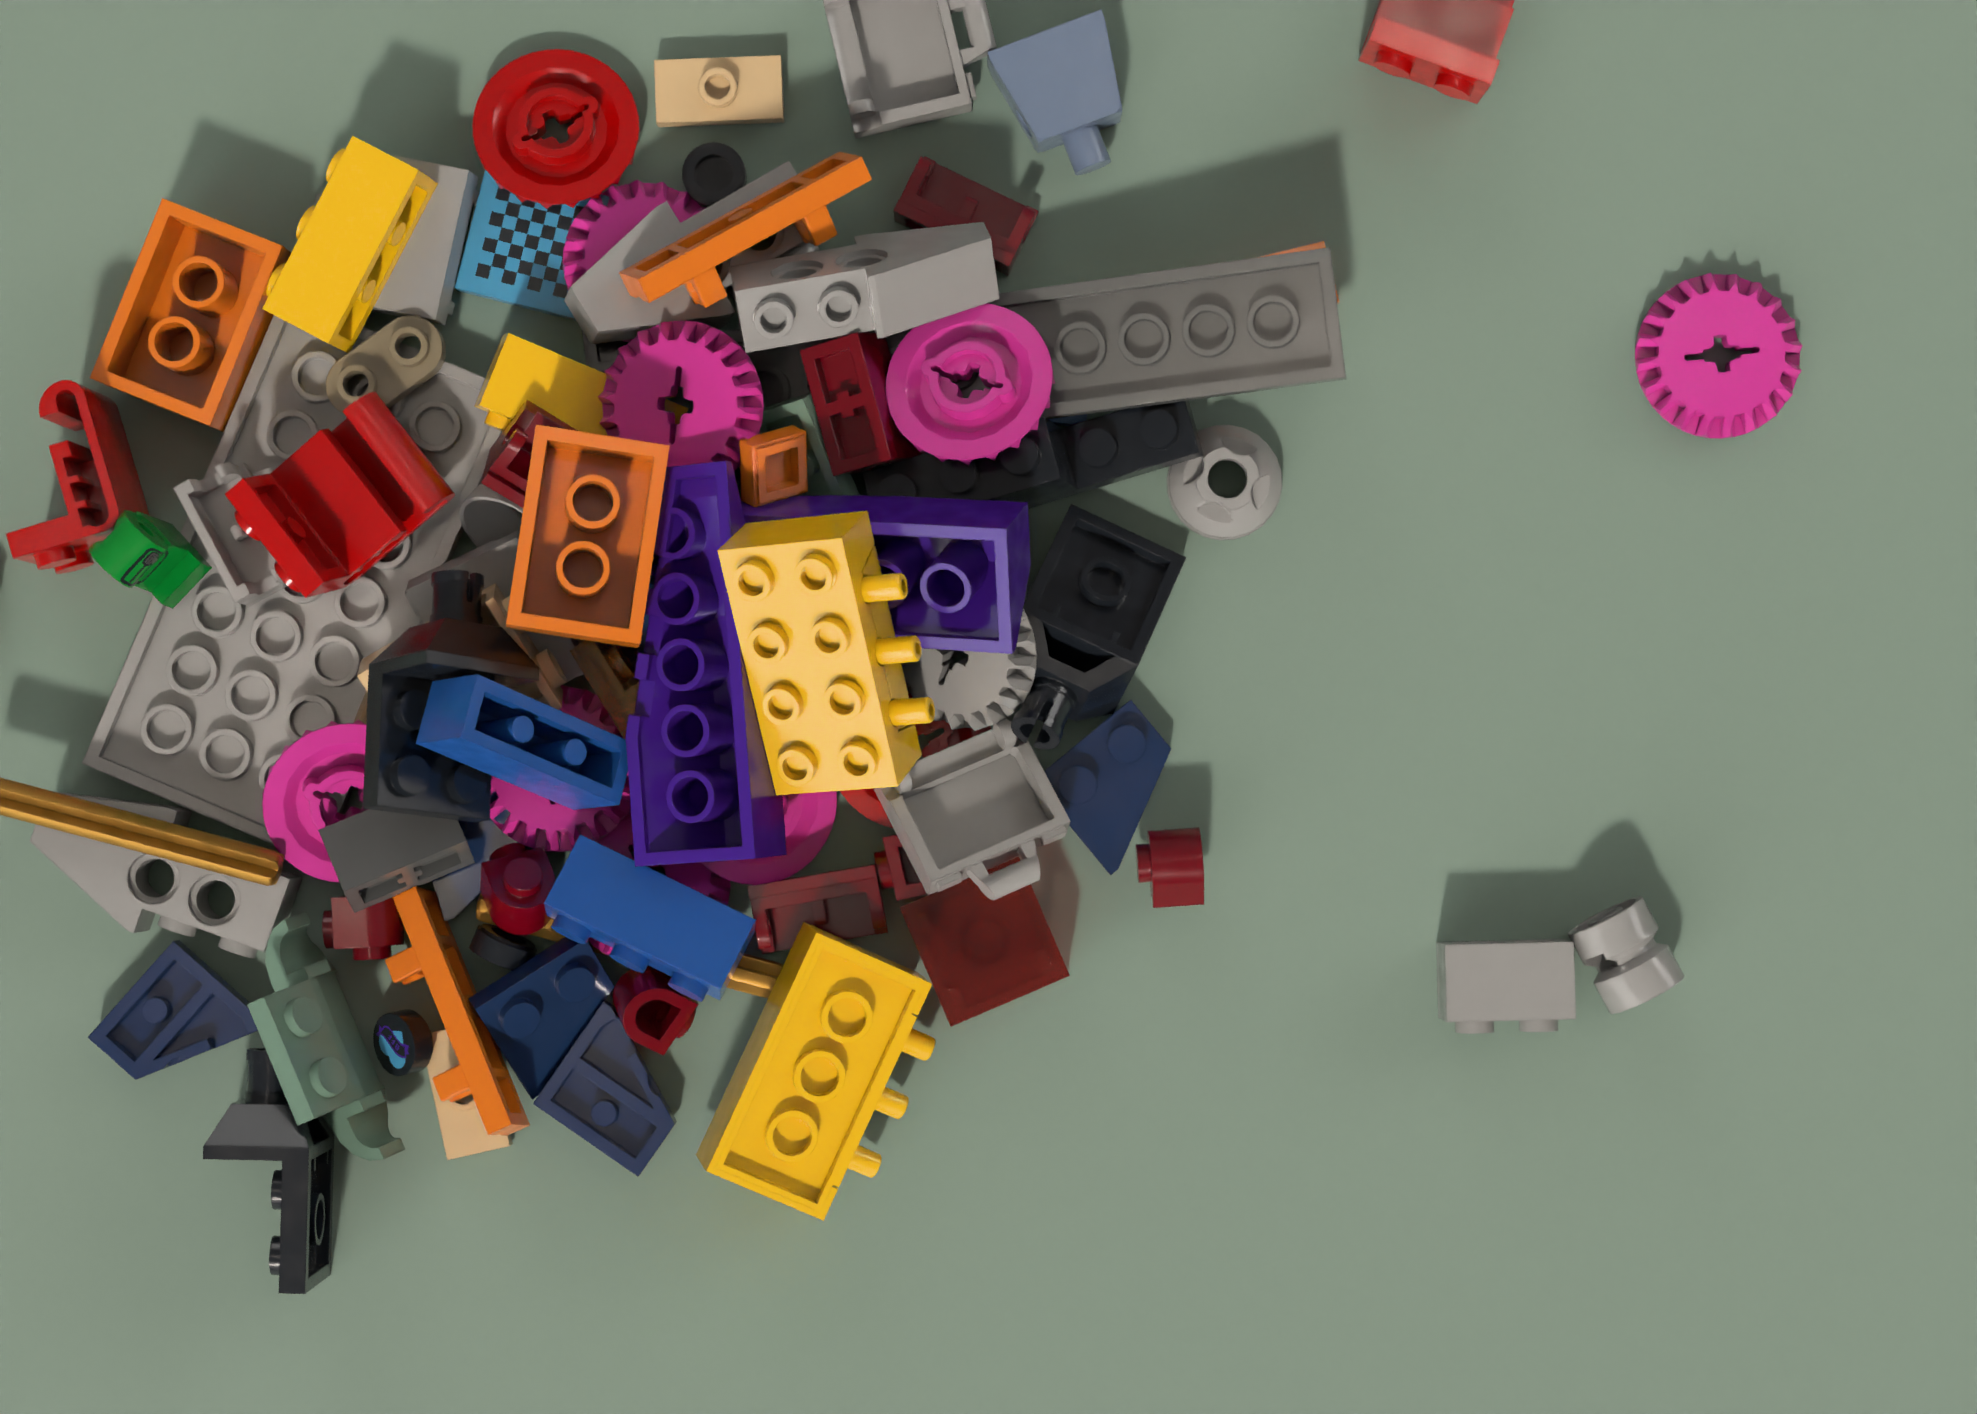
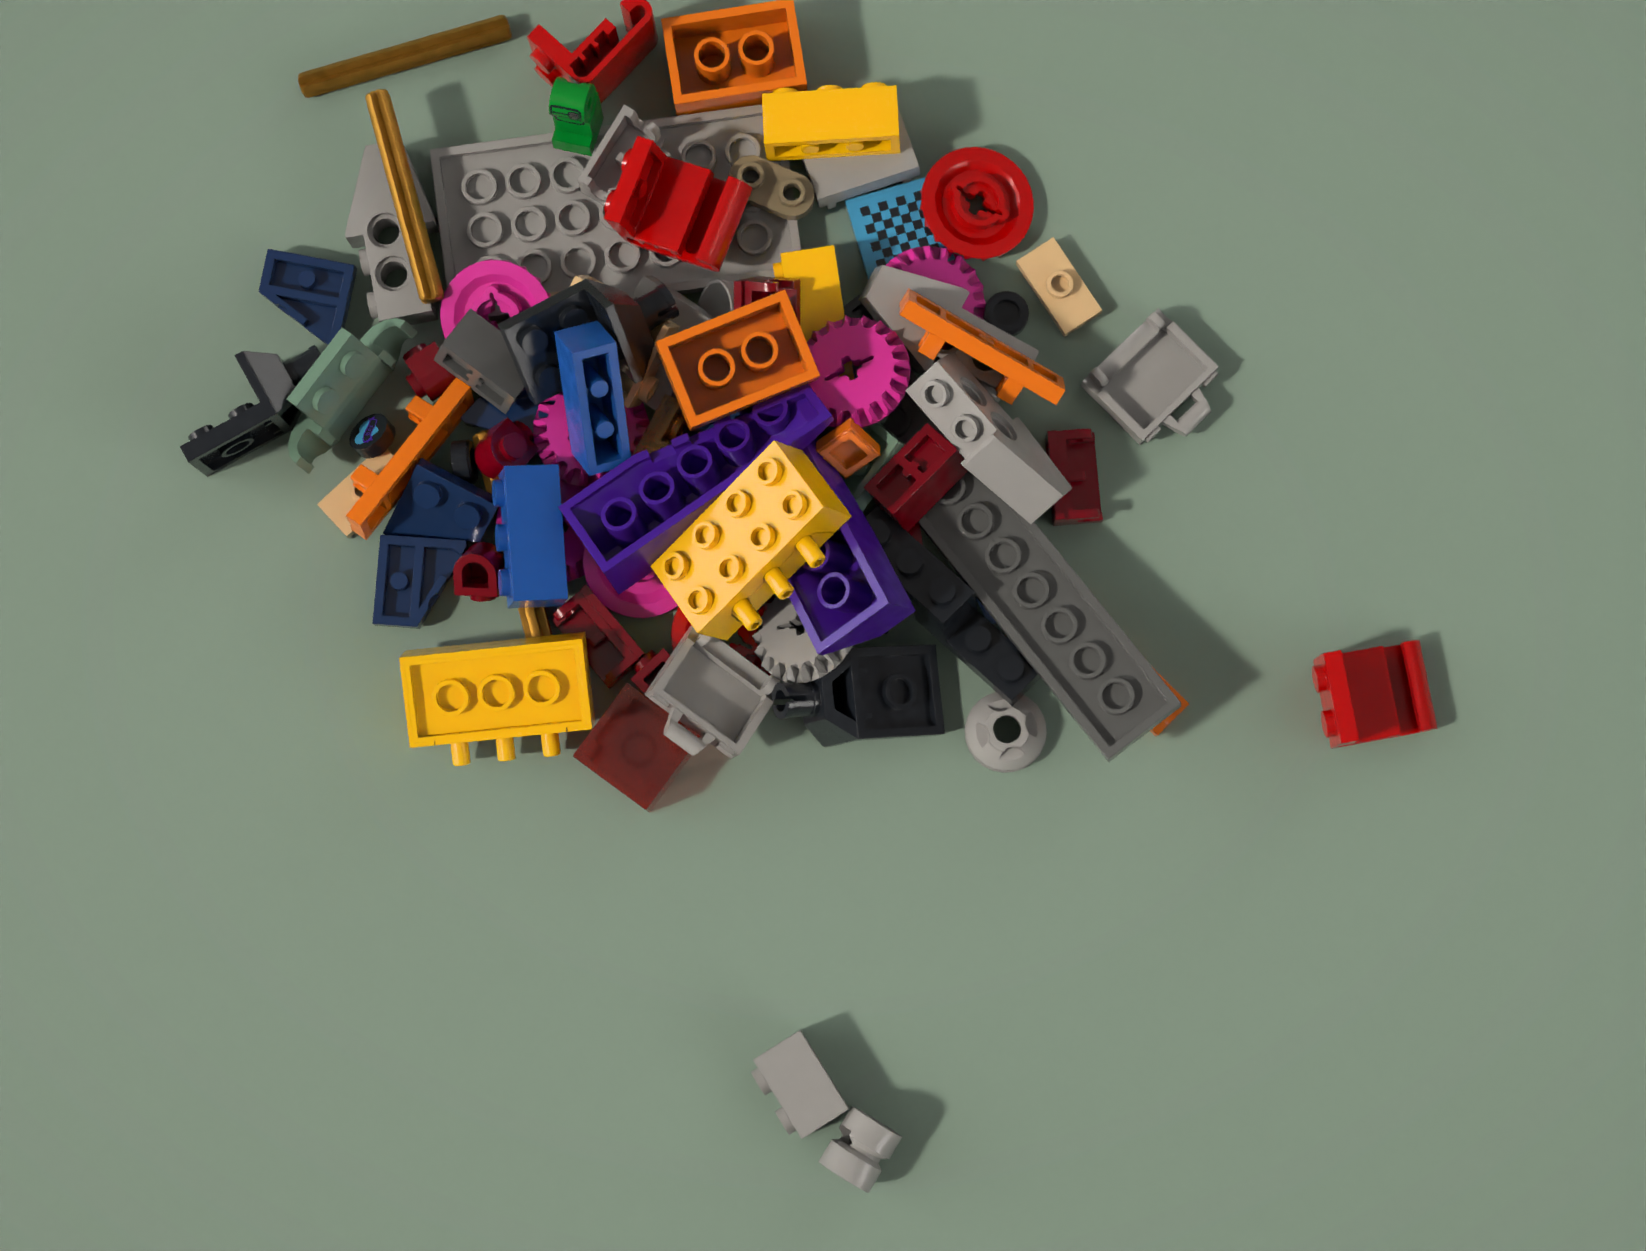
camera: 70 degrees right, 5 degrees down
dark pink gear [885,304,1055,466] -> none
sand blue torso [987,9,1122,176] -> none
dark blue wing [1045,700,1171,875] -> none
dark red plate [1135,827,1204,908] -> none
dark pink gear [1635,273,1802,439] -> none

